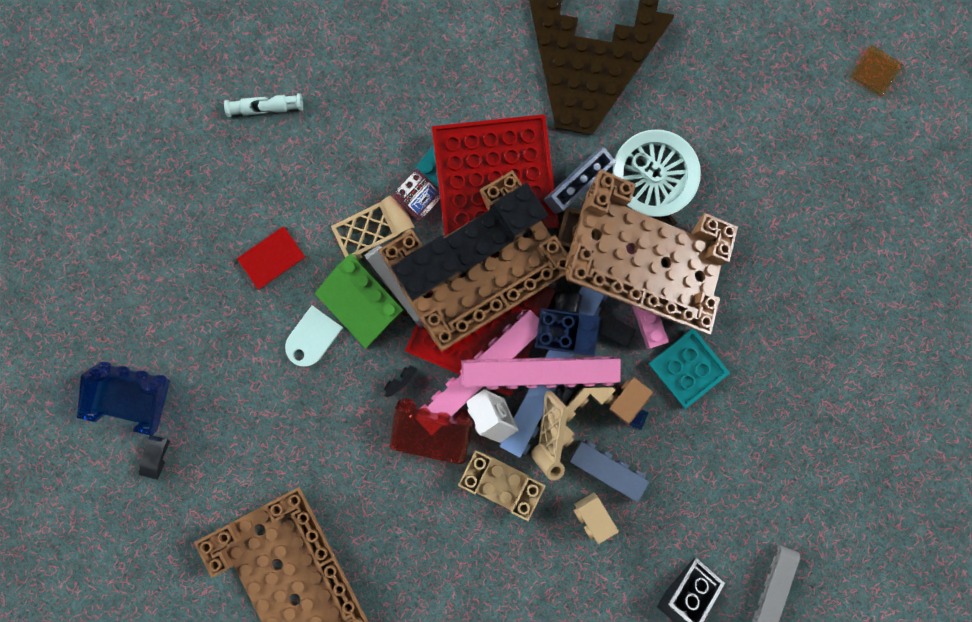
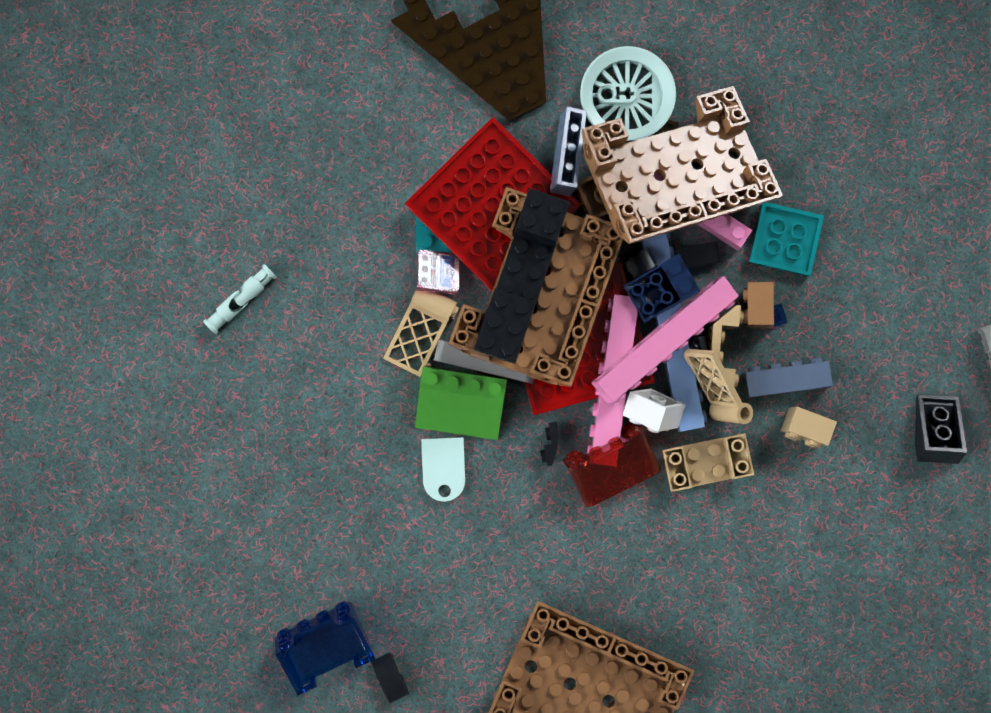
camera: 45 degrees left, 0 degrees up
red tile [237,226,306,290] -> none

